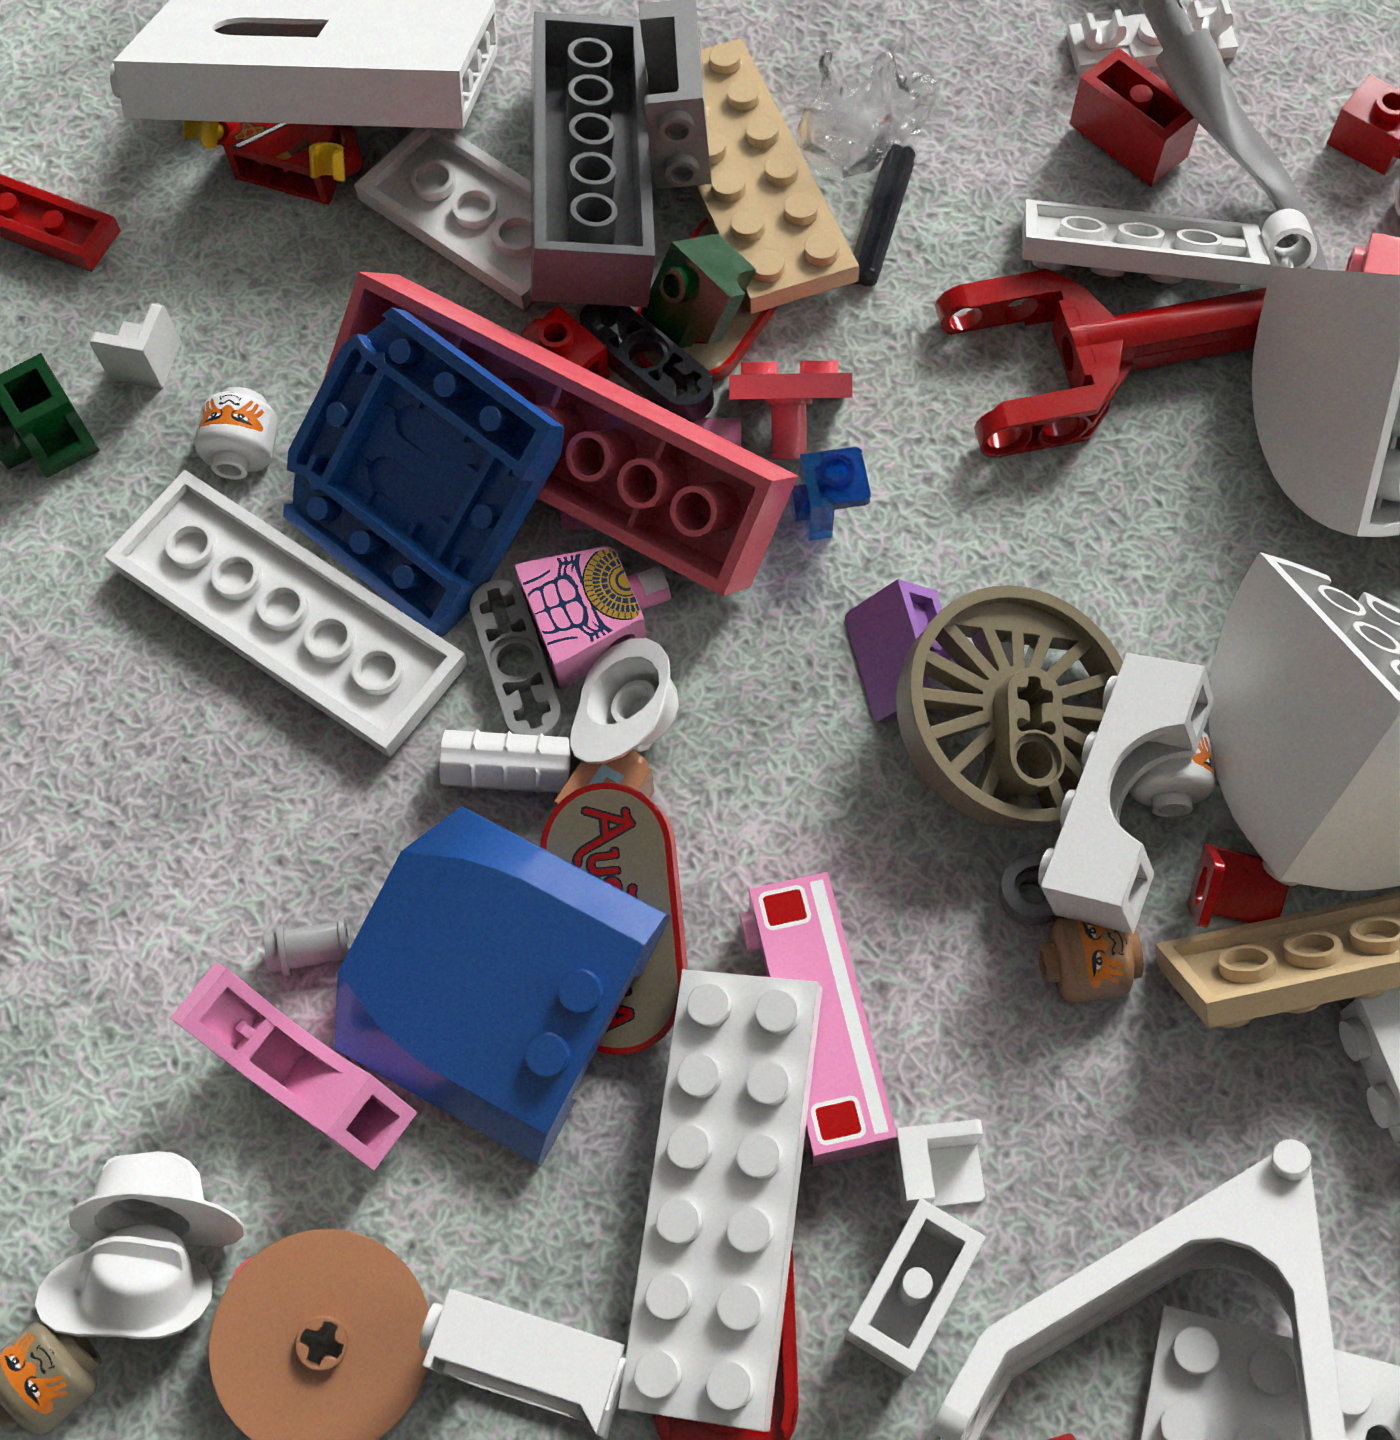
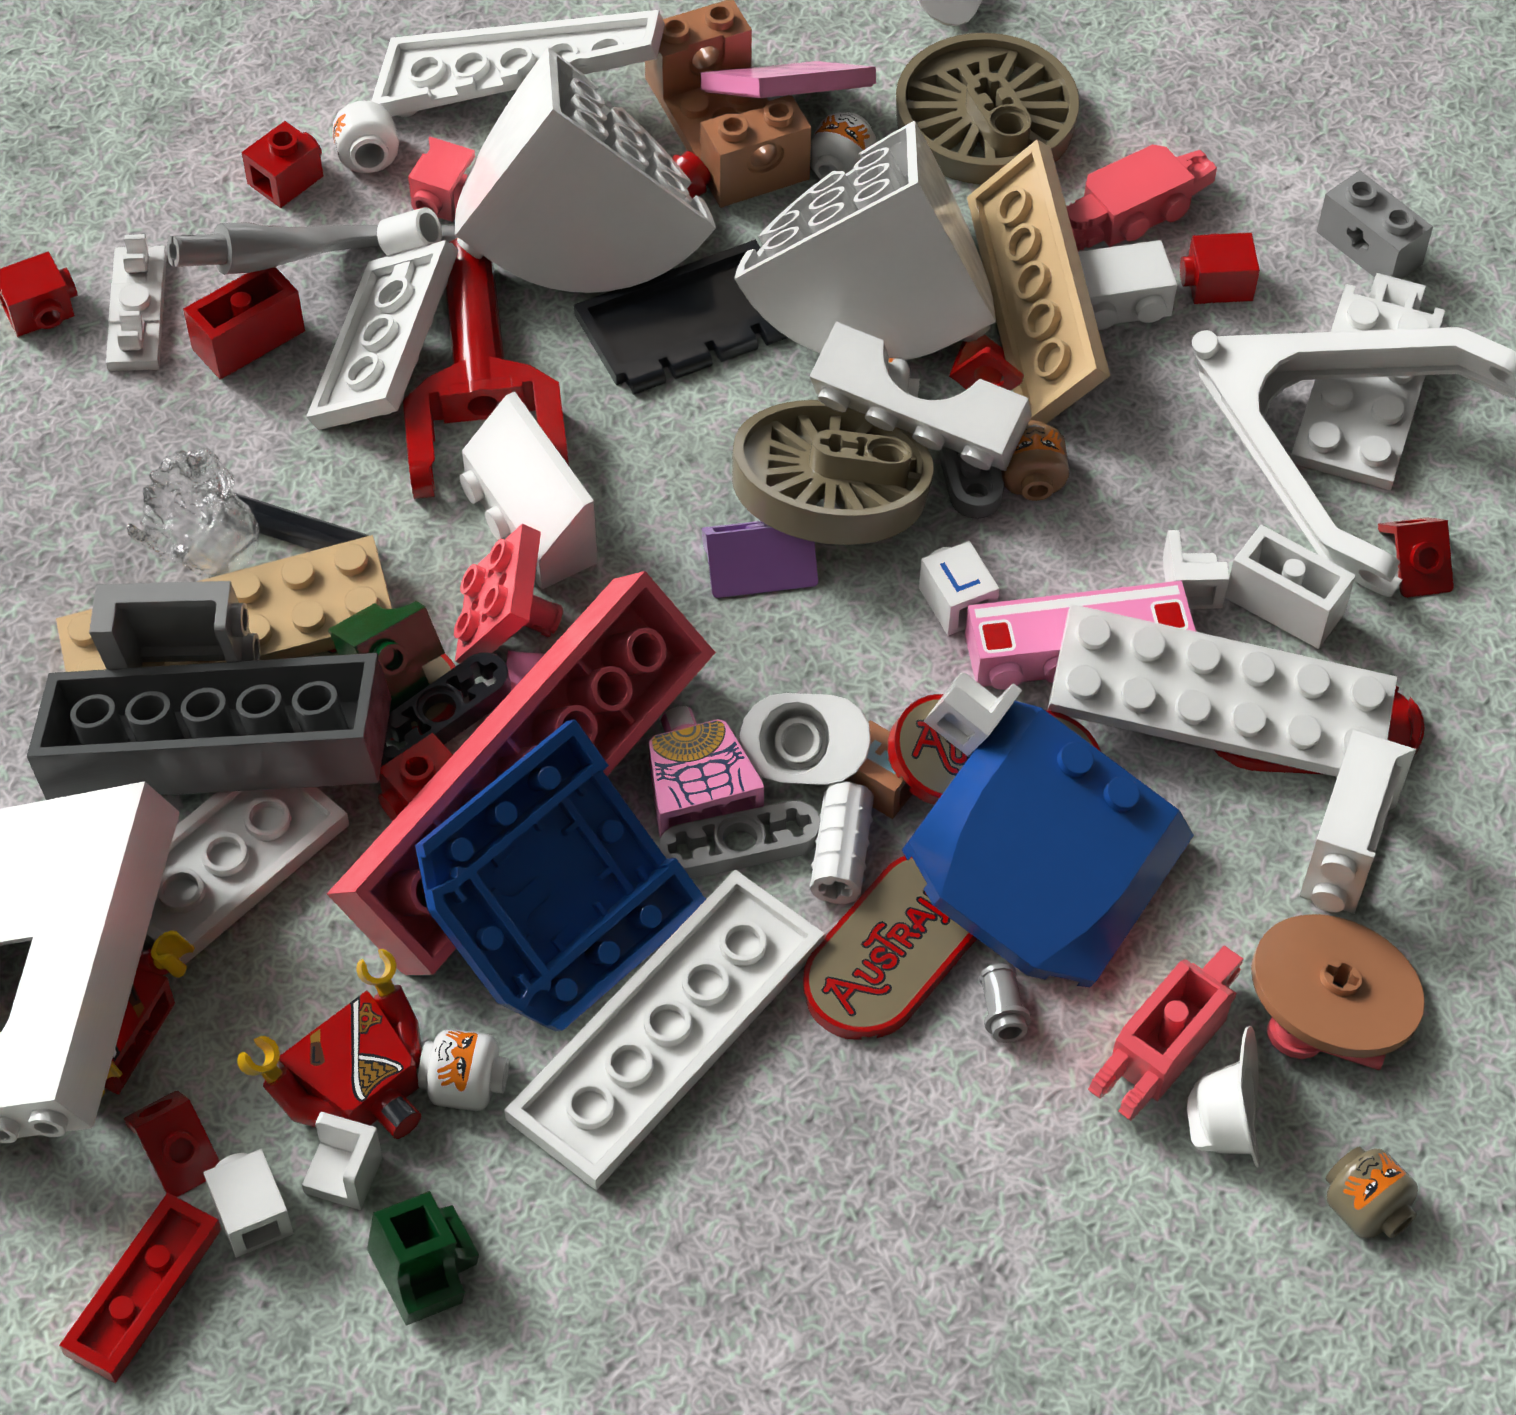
camera: 90 degrees left, 10 degrees down
white piece [35,1223,213,1339] -> none
bright pink arch [170,961,418,1171] -> none
clear blue bracket [790,447,871,541] -> none
none -> red bracket [124,1091,220,1197]
none -> white brick [203,1149,294,1258]
none -> red torso [237,949,422,1139]
none -> white slope [460,392,597,590]
none -> black hinge [574,239,788,395]
none -> dark tan tile [803,855,977,1040]
none -> white brick [919,541,999,636]
none -> white panel [924,672,1022,756]
none -> coral hinge [1088,946,1243,1121]

